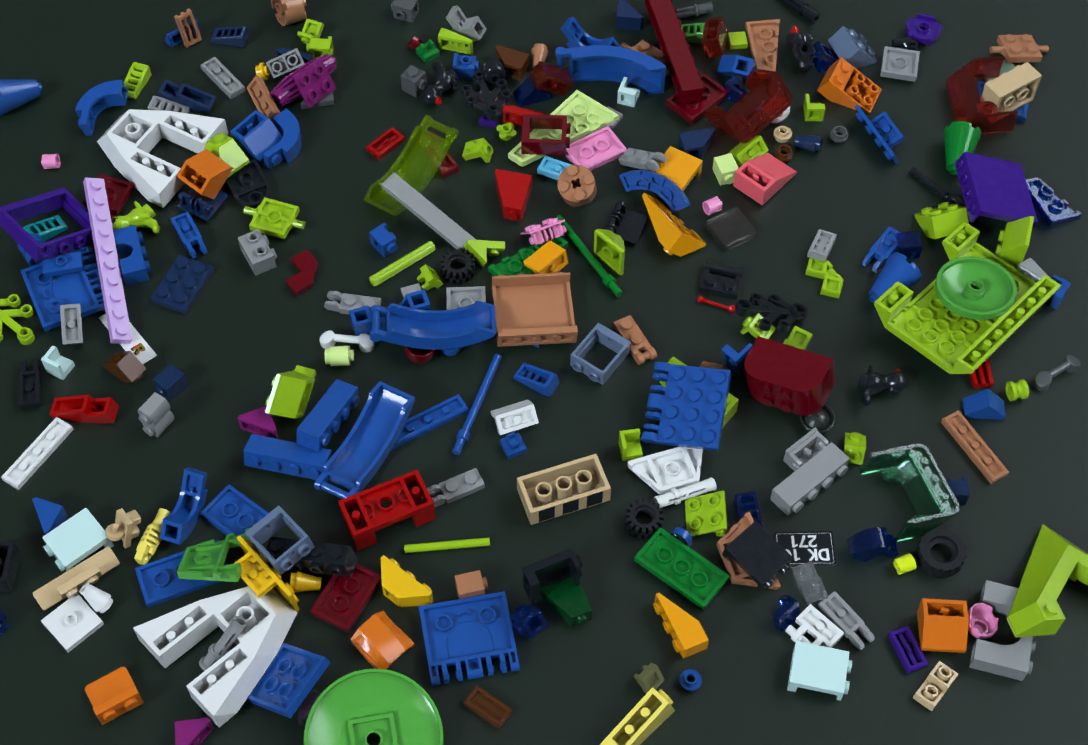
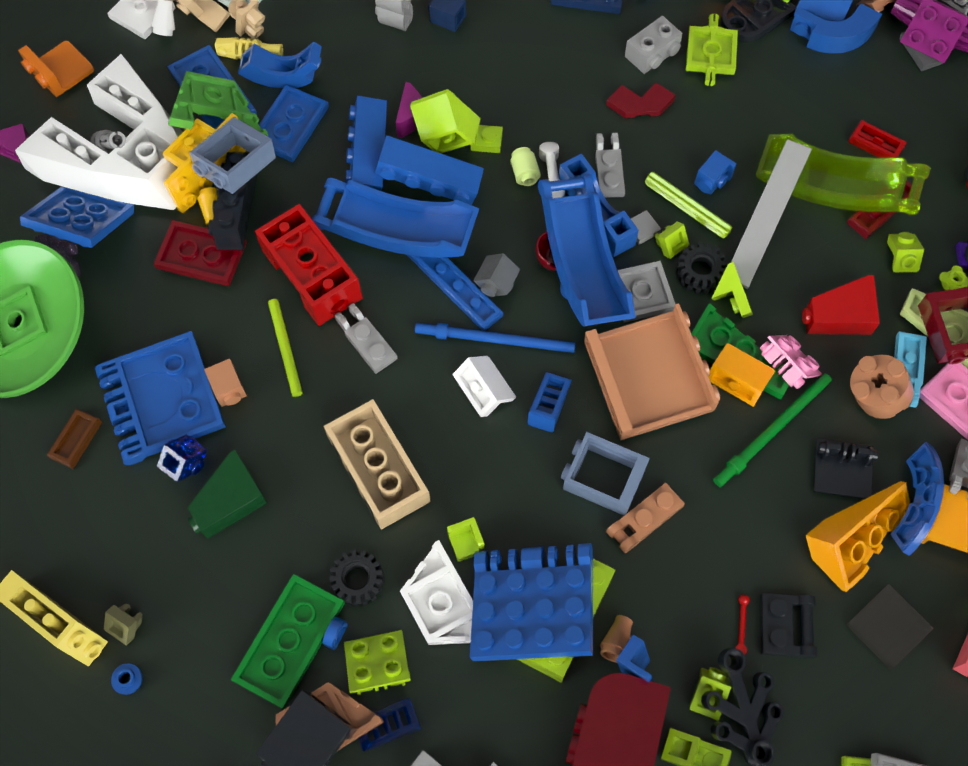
camera: 80 degrees right, 10 degrees up
orange slope [351,610,415,669] -> none
yellow slope [381,555,433,608] -> none
blue tile [500,432,527,460] -> none
black panel [522,548,583,605] -> none
lime slope [594,229,625,276] -> none
light orange slope [653,593,709,659] -> none
white pin [654,477,717,508] -> none
bright pink hose [702,196,723,215] -> none
none -> dark grey brick [473,253,520,297]

